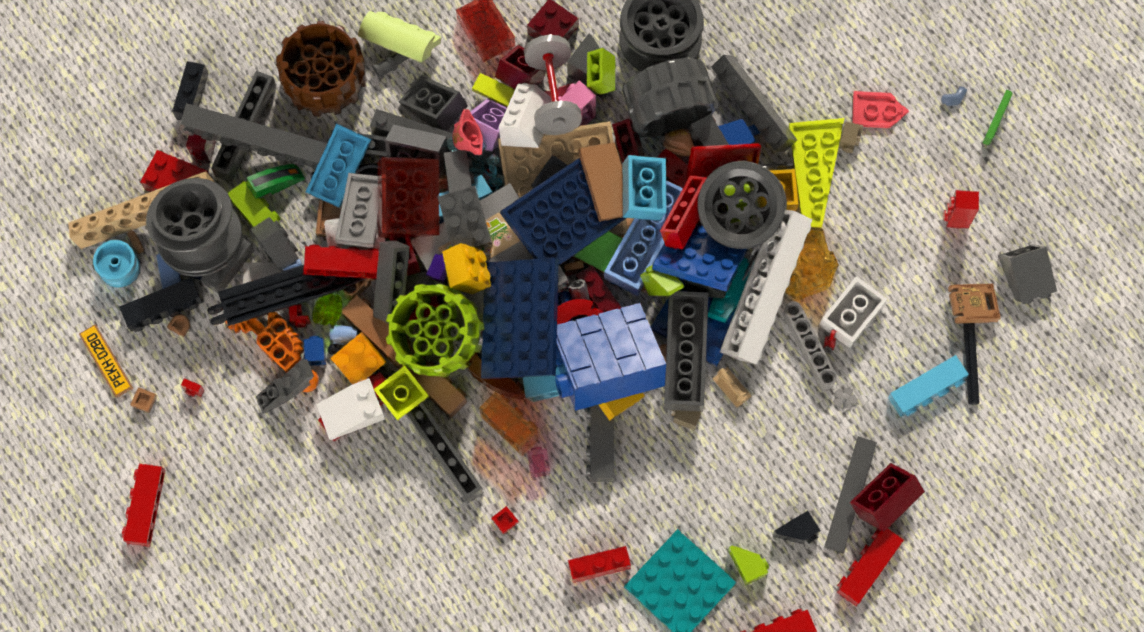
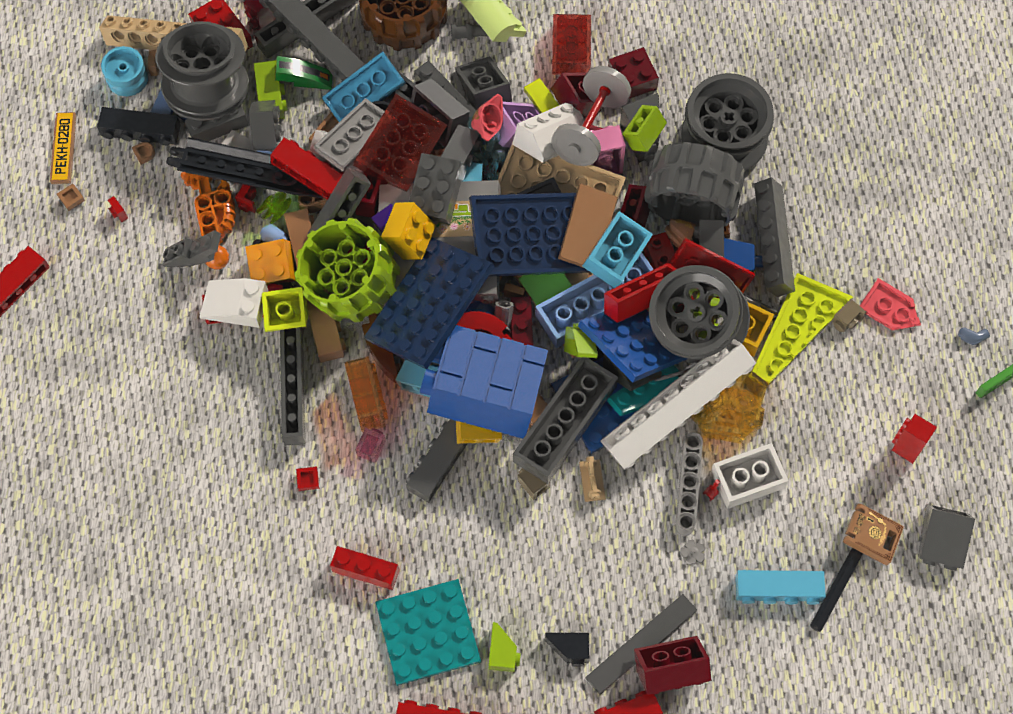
camera: 30 degrees right, 5 degrees down
blue brick [304,336,327,366] -> none

